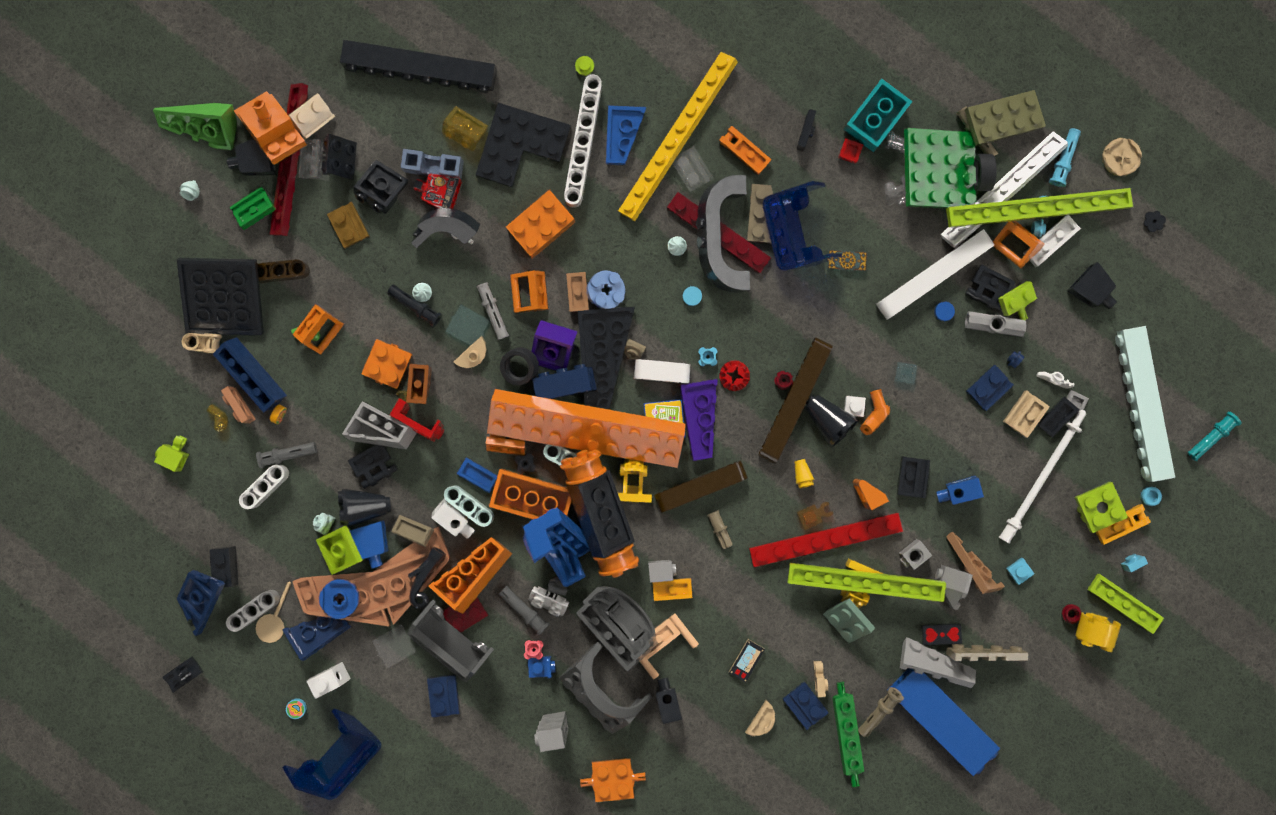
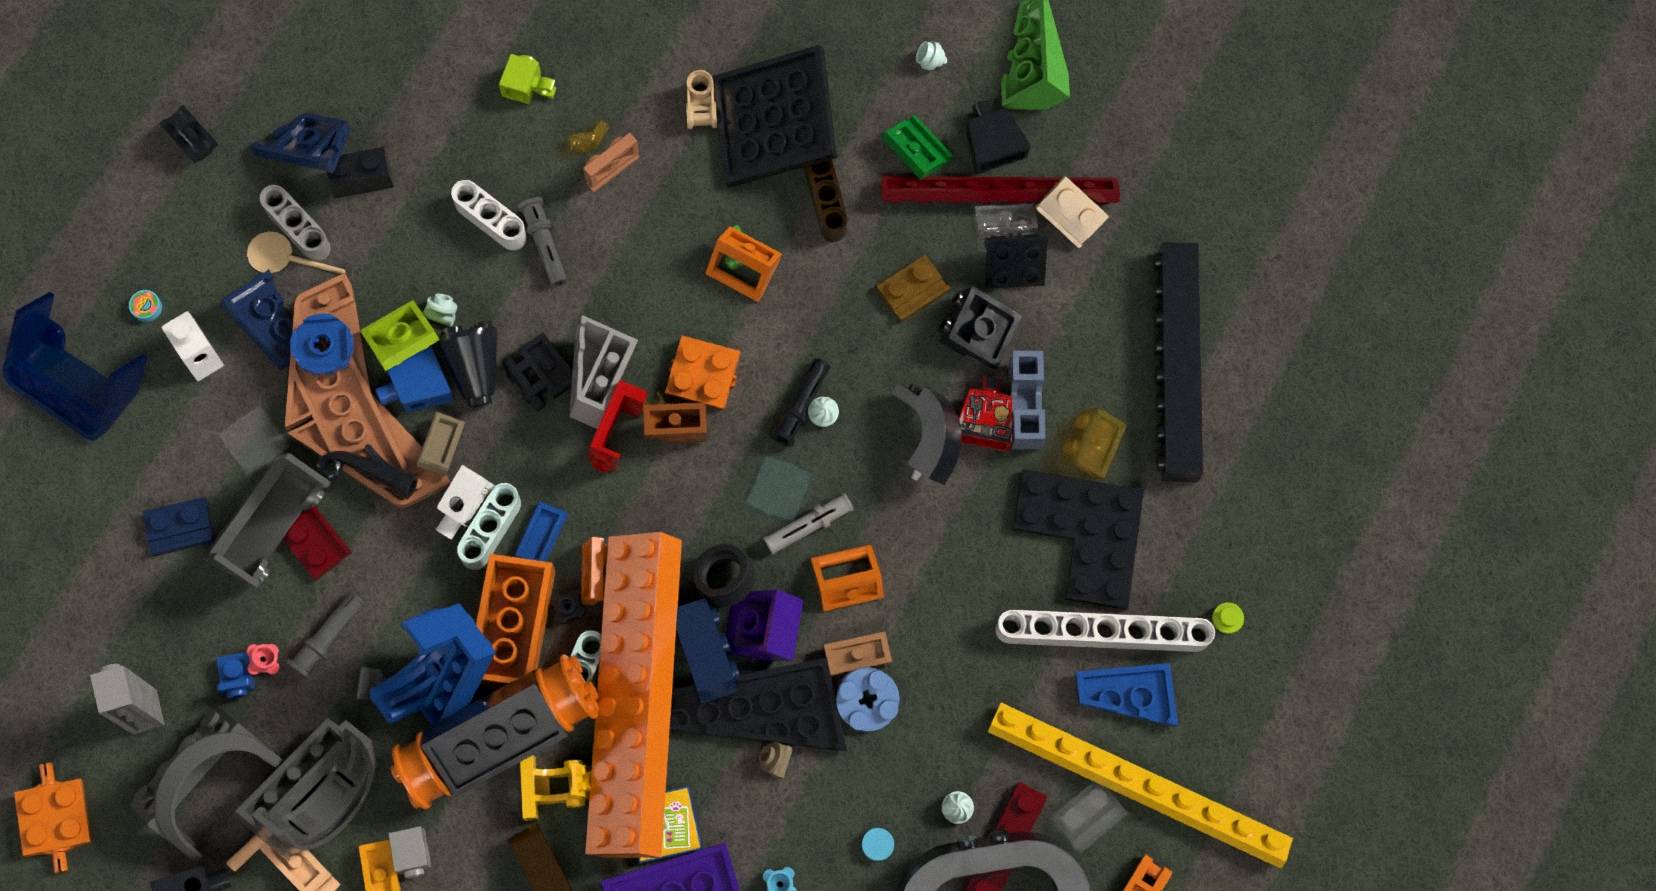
camera: 80 degrees right, 15 degrees down
dark blue brick [213,338,287,413] -> none
orange brick [234,91,307,165] -> none
light orange tile [270,404,287,424] -> none
orange wedge [428,537,512,614] -> none
tan plate [454,336,487,368] -> none
orange brick [506,189,575,259] -> none
white hinge [528,586,569,616] -> none
white beam [634,359,691,384] -> none

